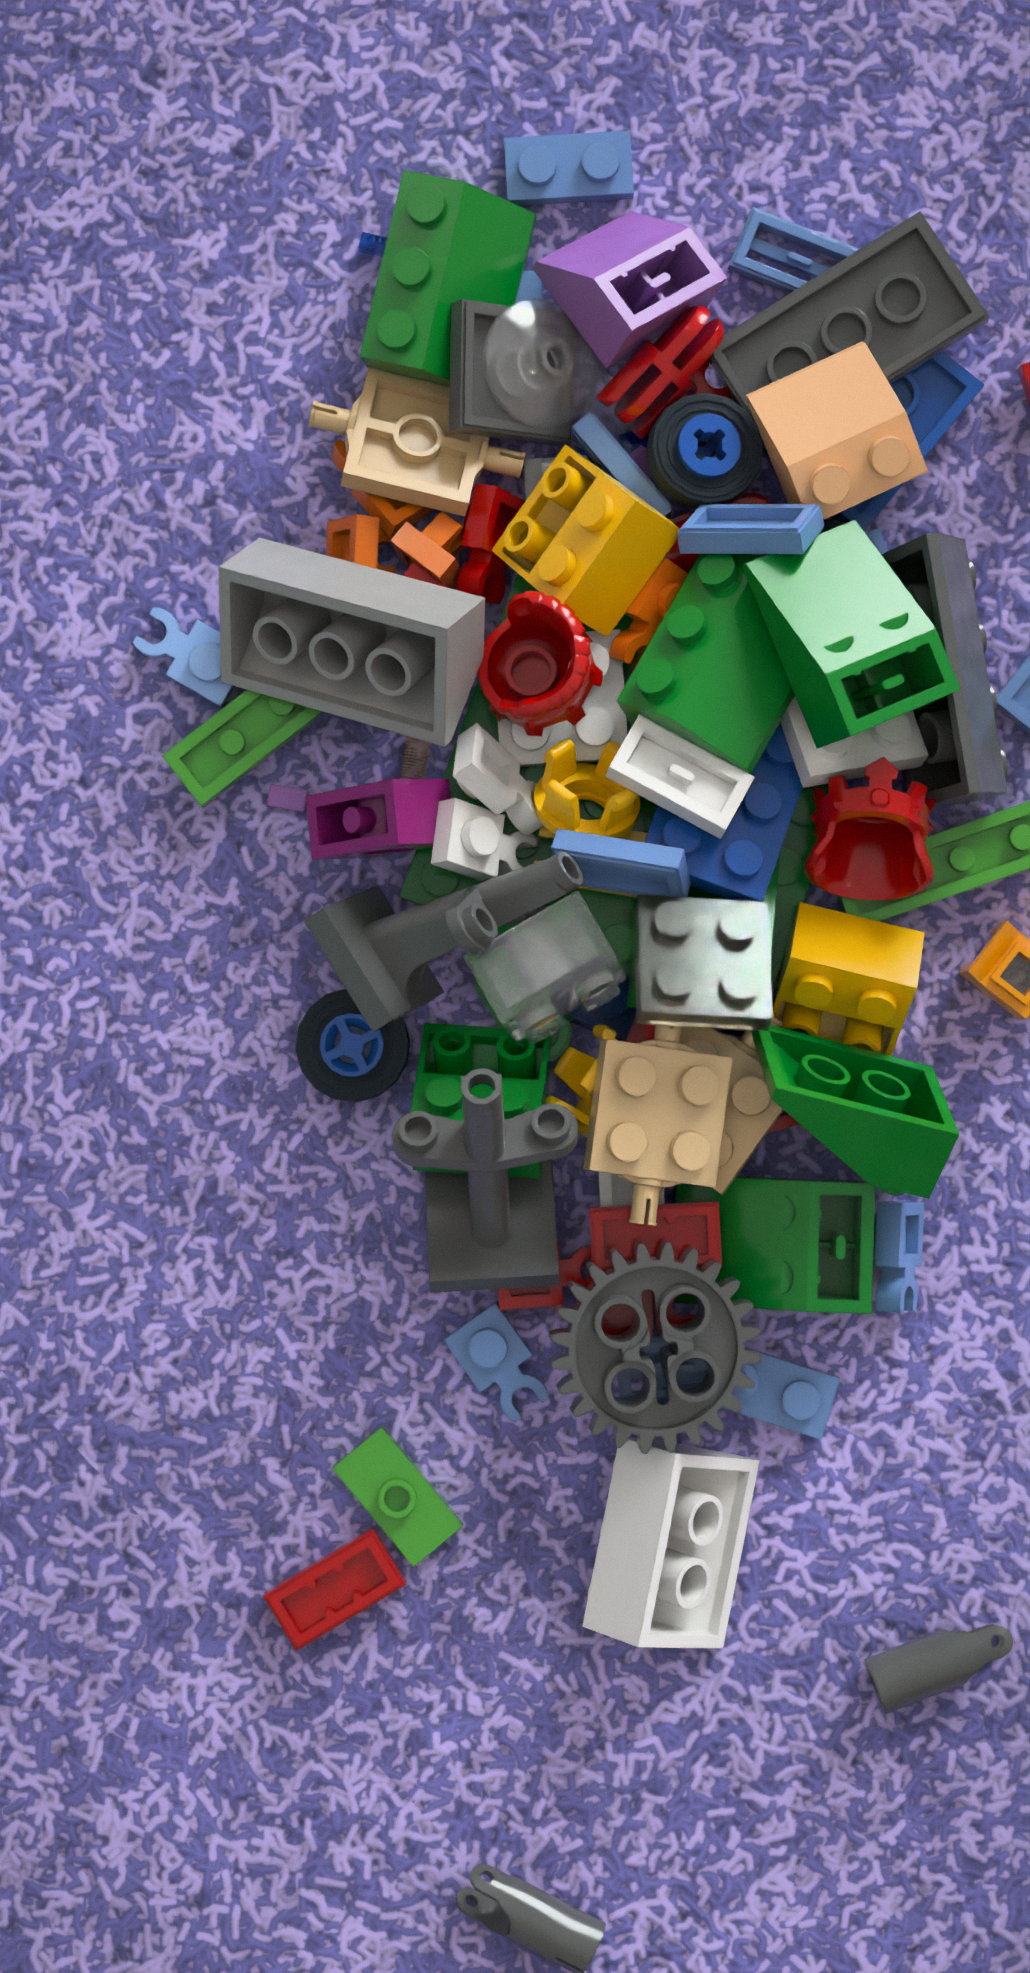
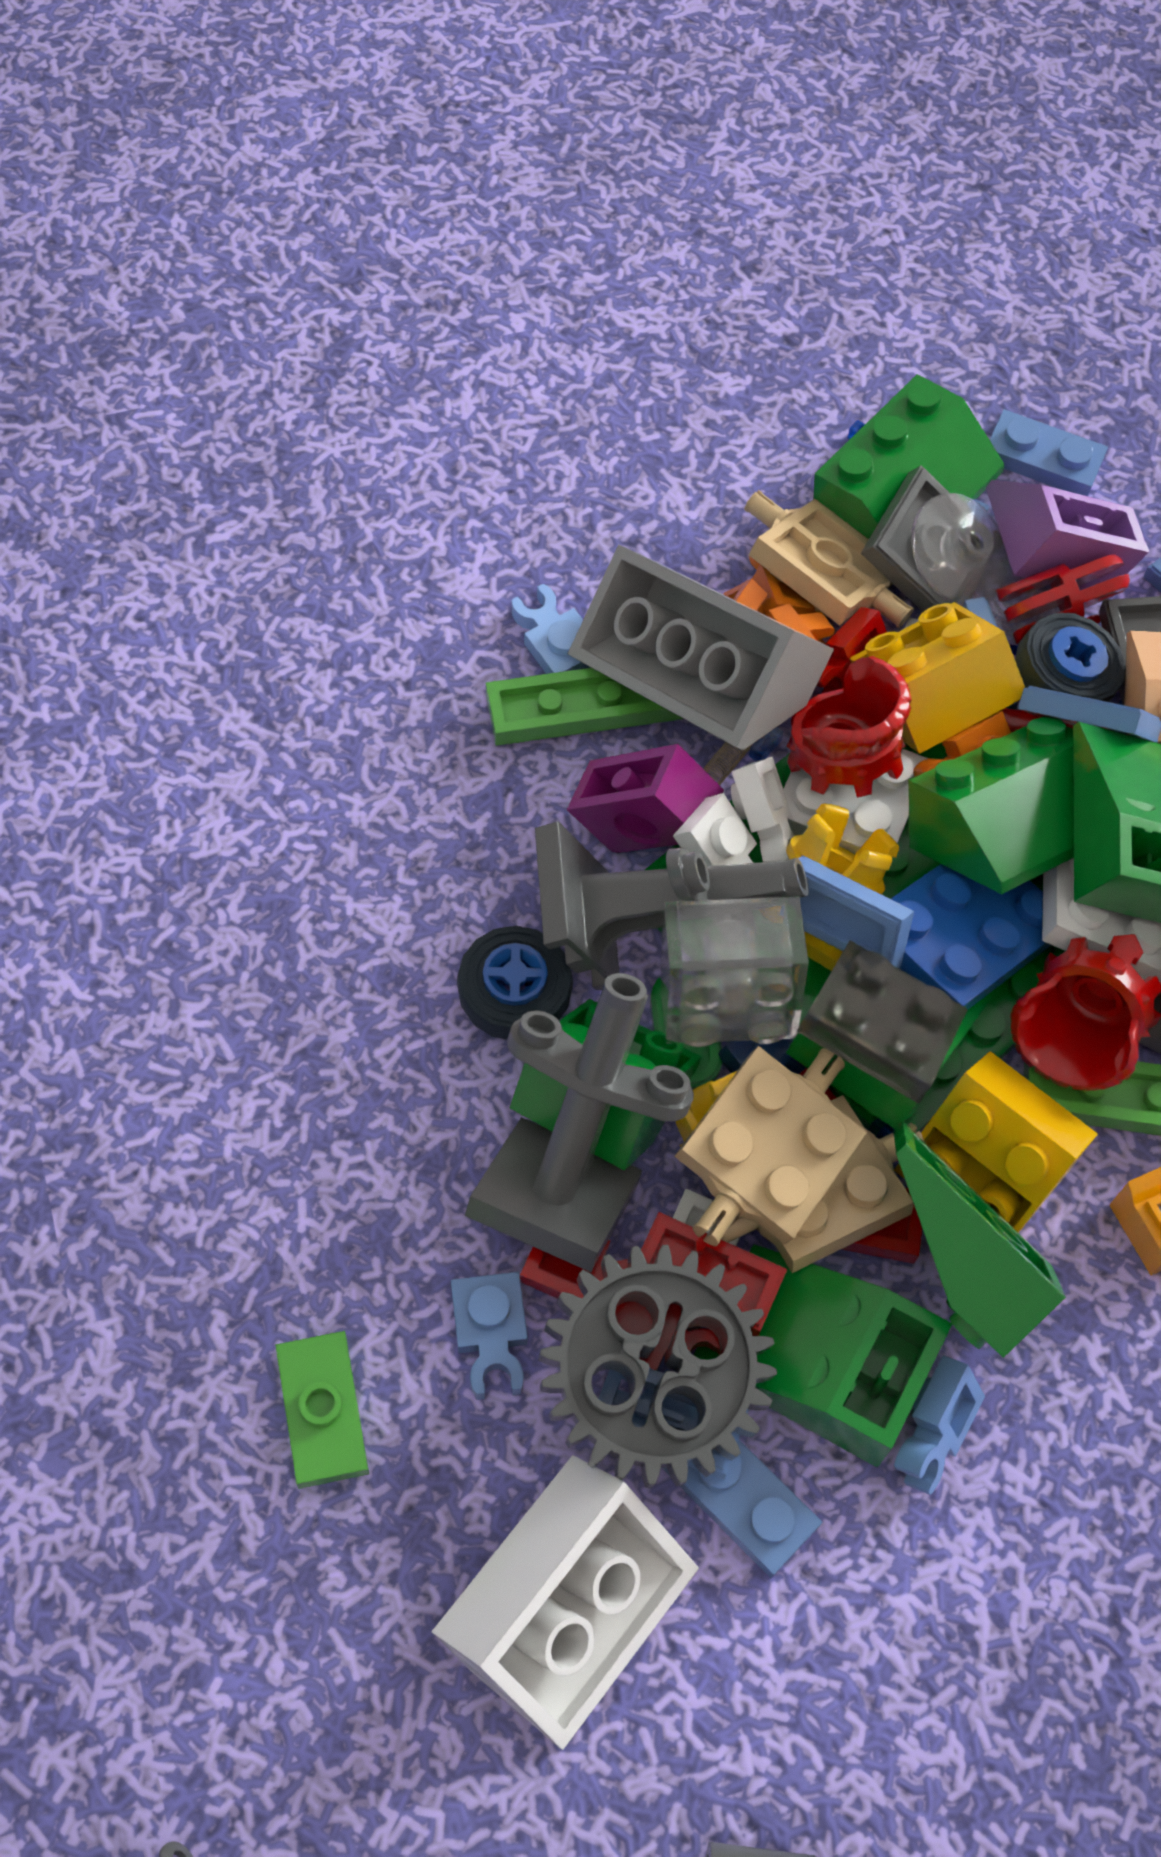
camera: 20 degrees right, 25 degrees down
red plate [263,1526,407,1651] -> none
medium lavender piece [266,784,309,813] -> none
white plate [605,714,755,839] -> none

